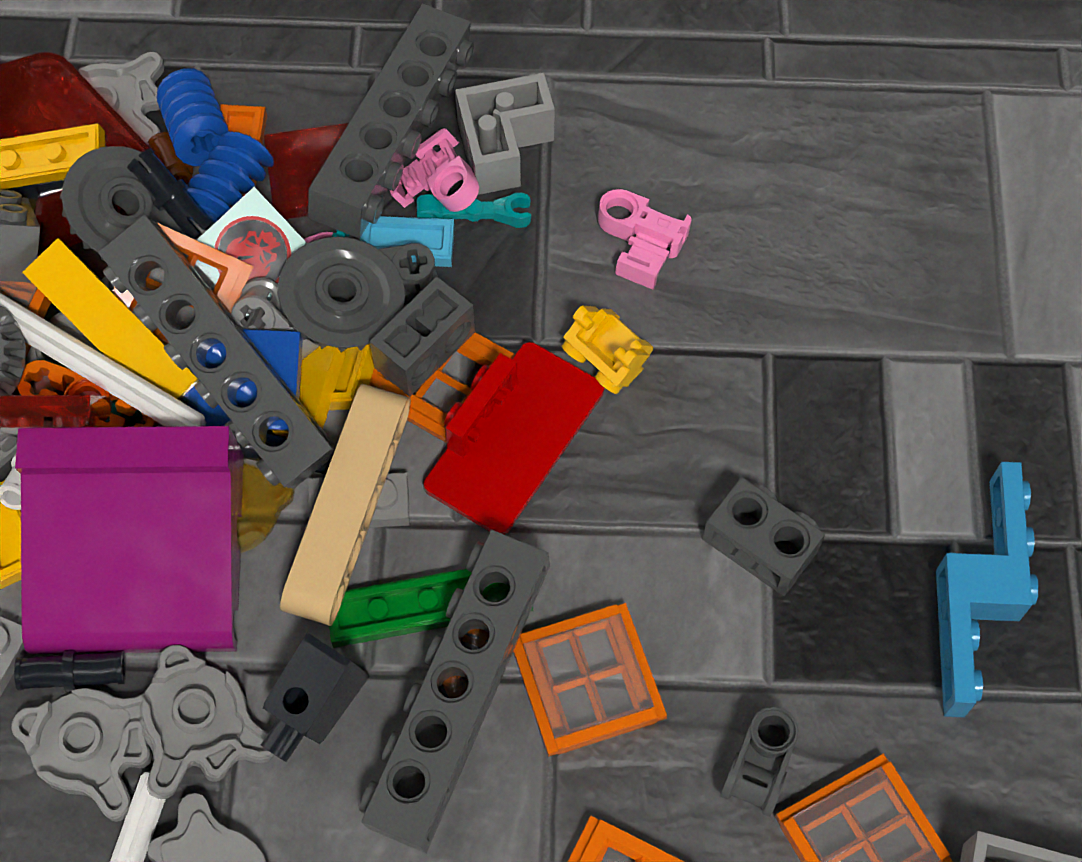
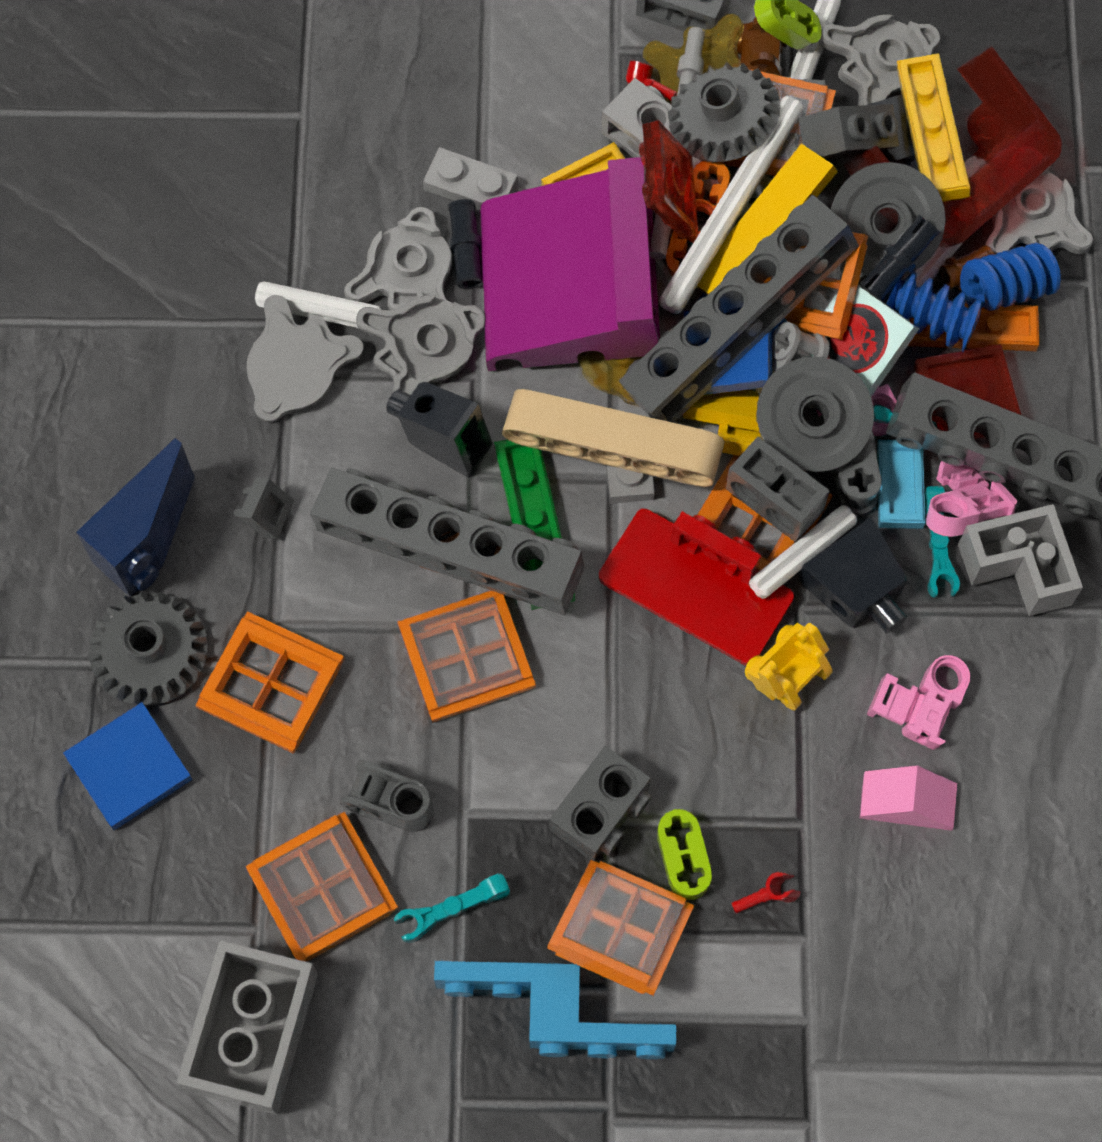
camera: 90 degrees right, 5 degrees up
none -> teal piece [394,874,510,943]
none -> clear piece [547,860,694,996]
none -> lime beam [657,809,712,900]
none -> red hand [731,872,801,913]
none -> white axle [749,505,857,599]
none -> black torso [799,518,907,634]
none -> bright pink slope [859,765,957,831]

